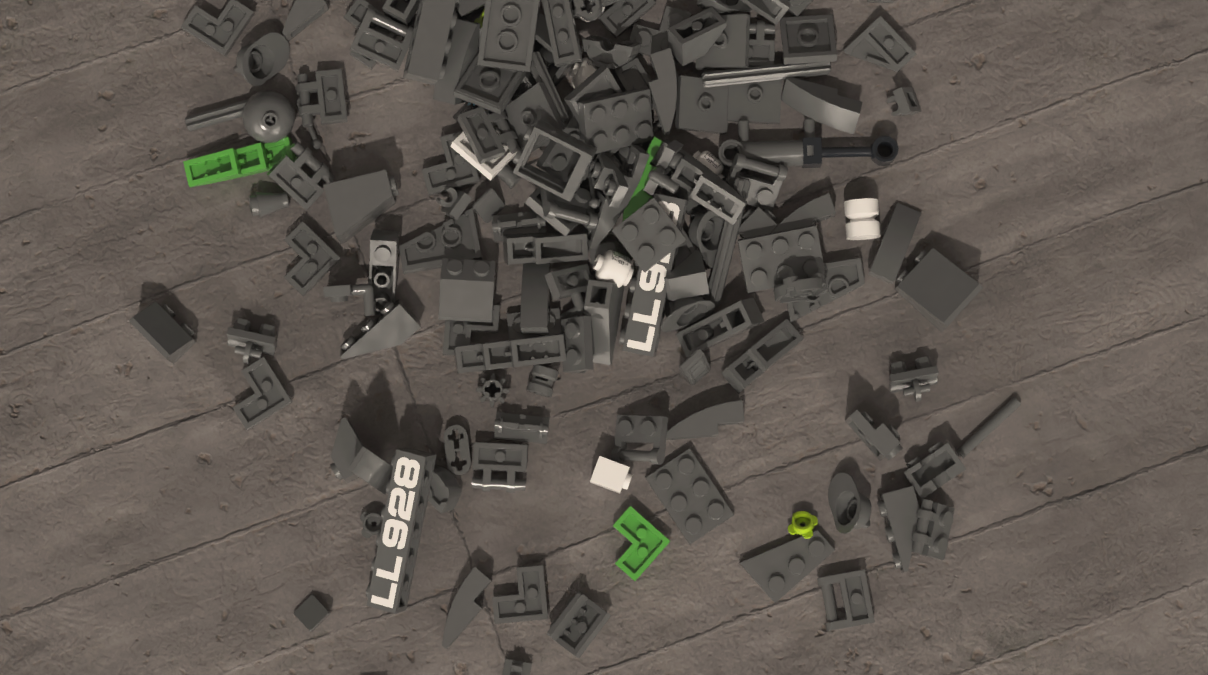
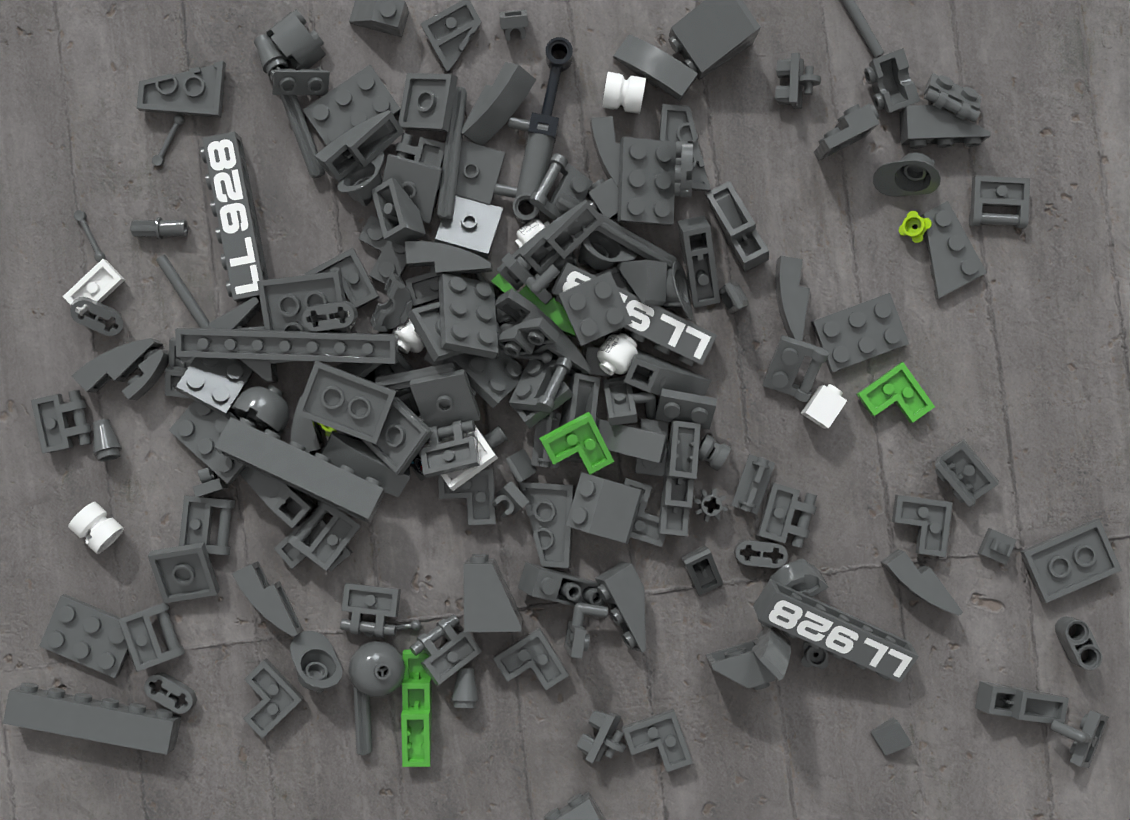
camera: 75 degrees left, 5 degrees up
dark grey window [513,120,597,202] -> none
none -> bright green plate [539,412,614,474]
none -> dark grey slope [680,545,723,596]

